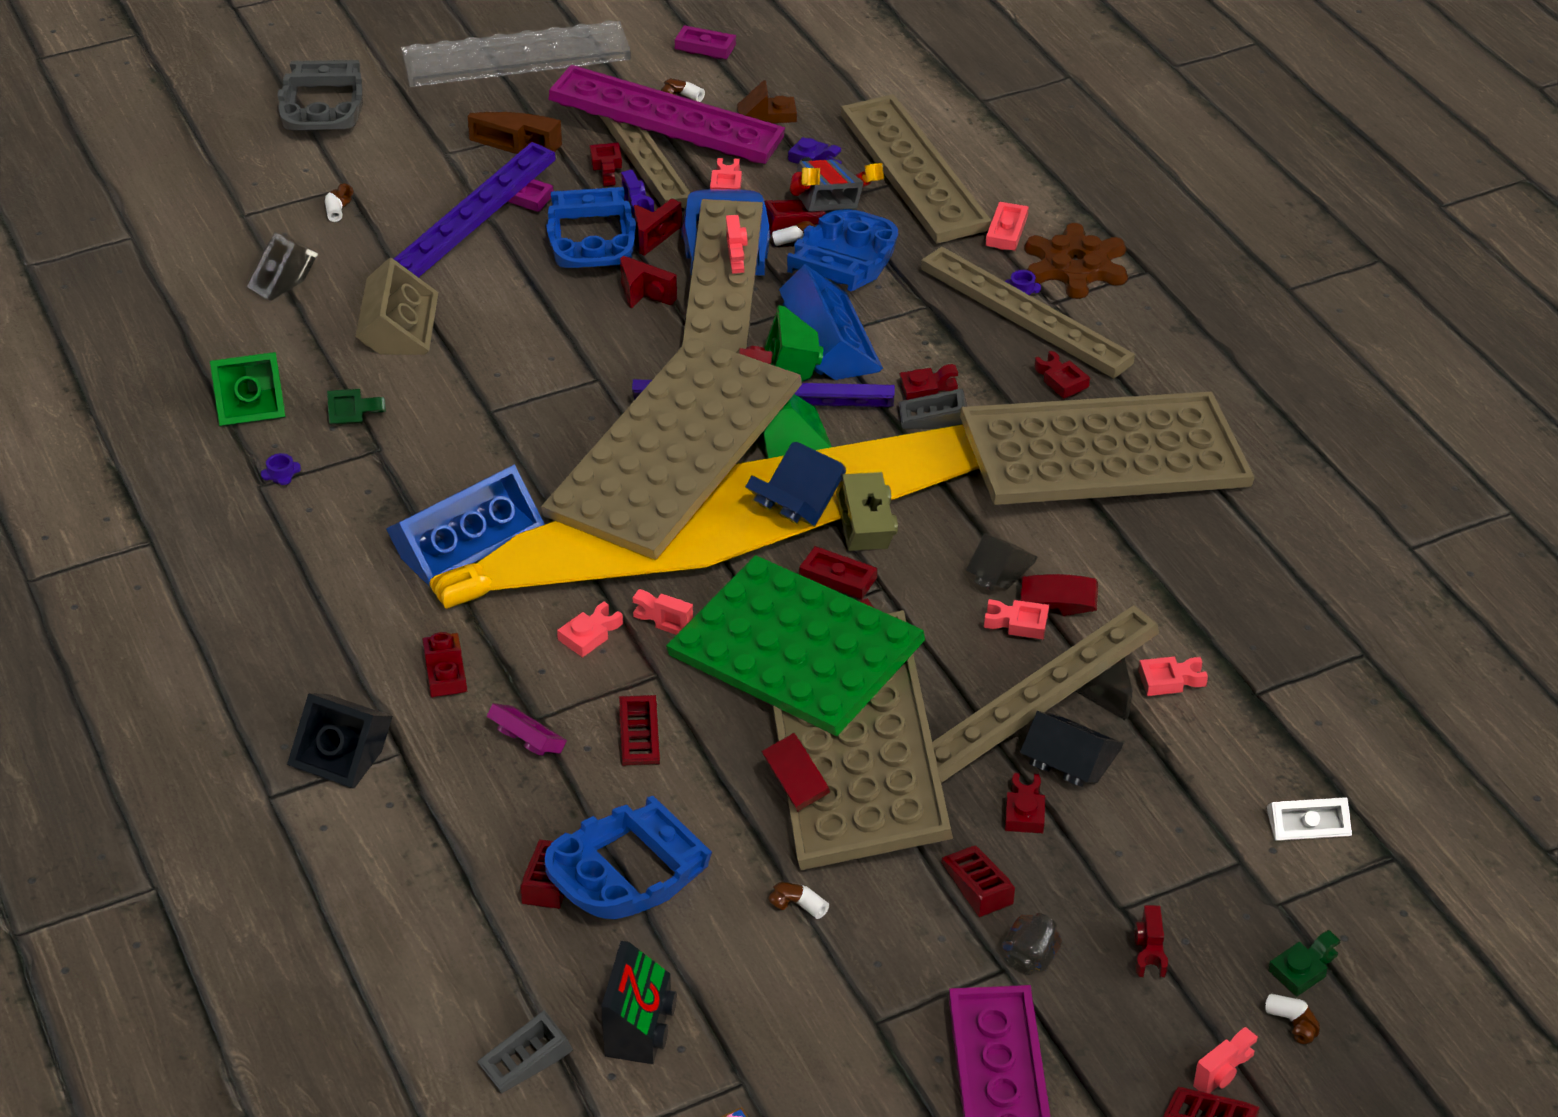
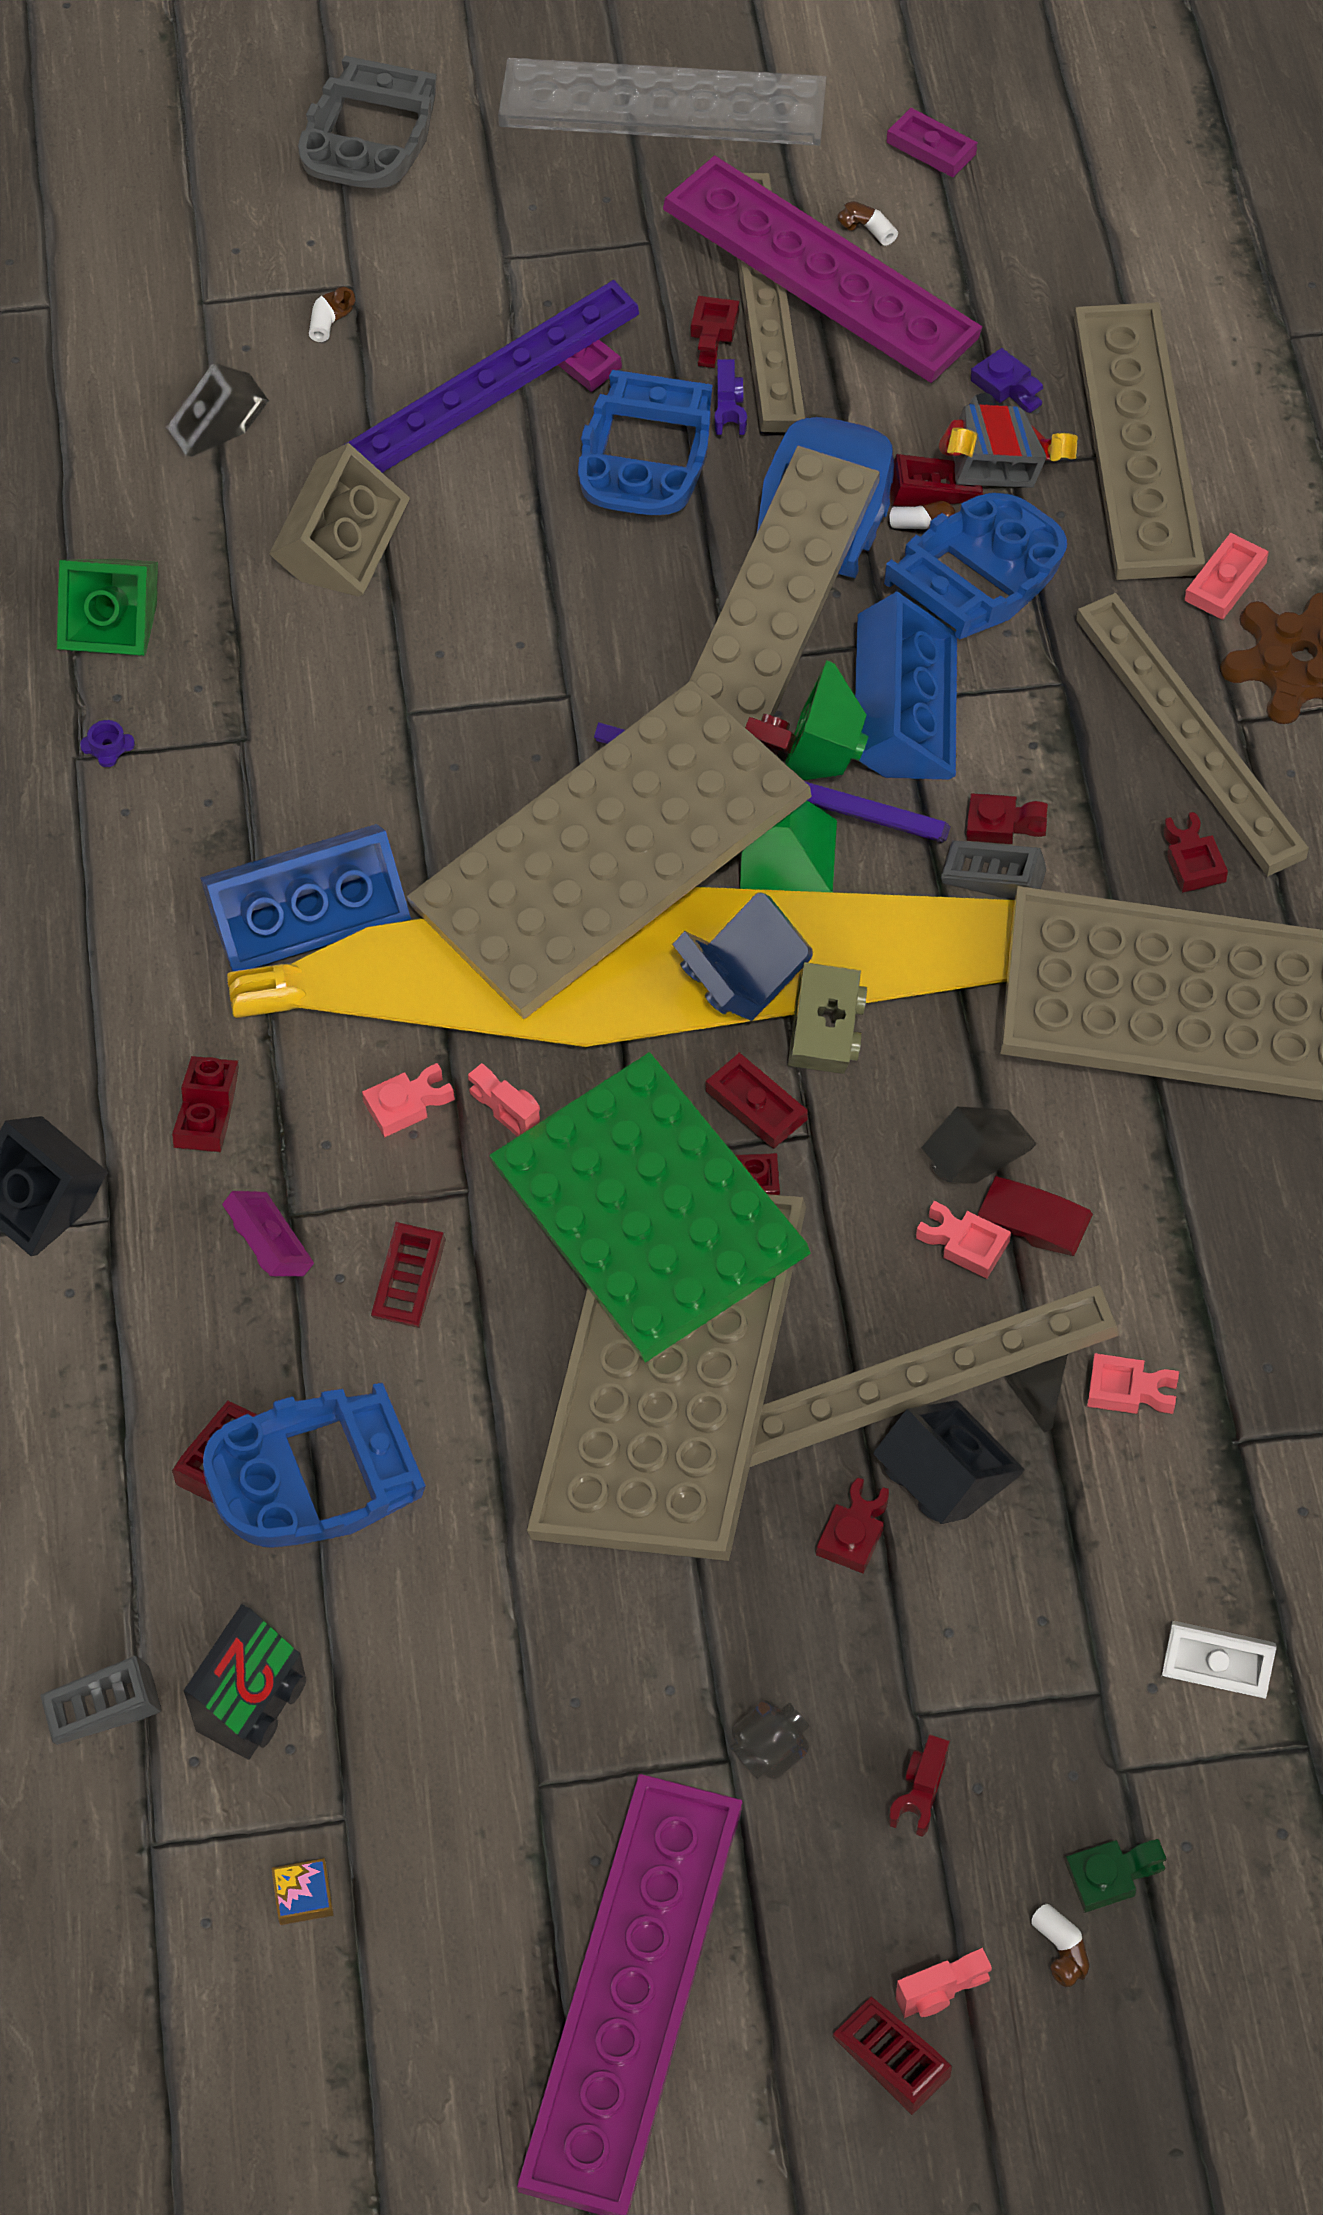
camera: 20 degrees right, 15 degrees up
dark green plate [327,389,386,425] -> none
reddish brown slope [467,112,562,154] -> none
dark red slope [620,256,677,308] -> none
dark red slope [634,198,682,256] -> none
coral plate [710,158,742,189] -> none
coral plate [726,215,748,274] -> none
reddish brown slope [737,80,797,123] -> none
dark red slope [761,733,831,812] -> none
arm [768,882,829,919] -> none
dark red slope [941,845,1015,917] -> none
dark purple plate [1005,270,1041,295] -> none

